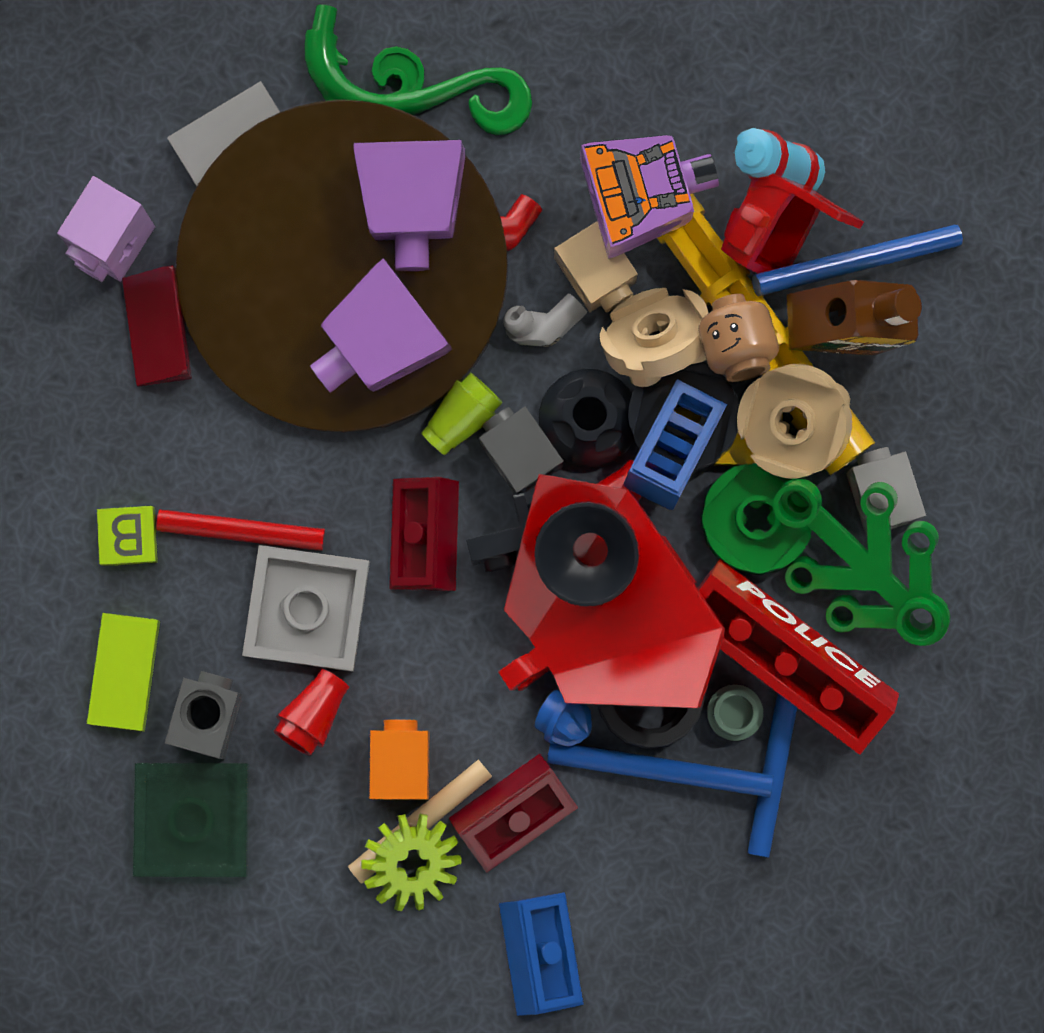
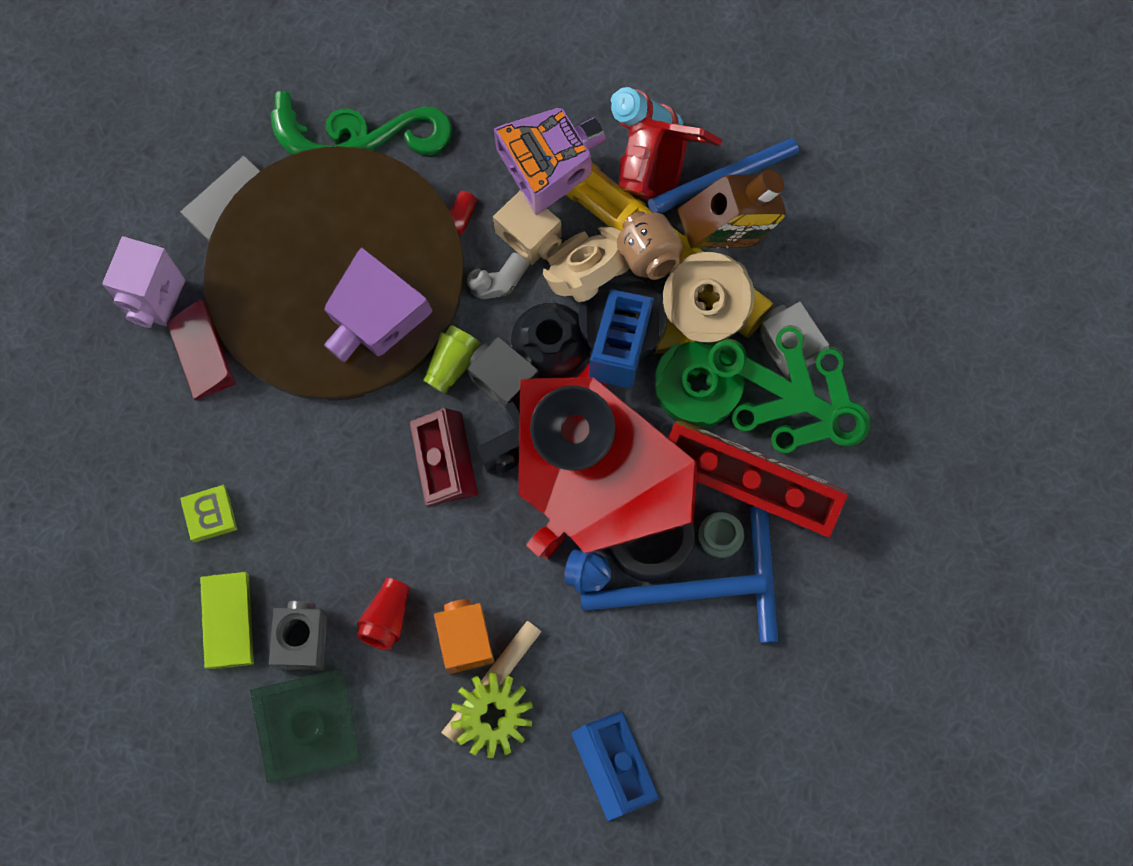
camera: 10 degrees left, 10 degrees down
red bar [156,509,325,551] -> none
light grey tile [242,545,370,672] -> none
medium lavender torso [354,140,465,271] -> none
dark red slope [449,754,578,873] -> none

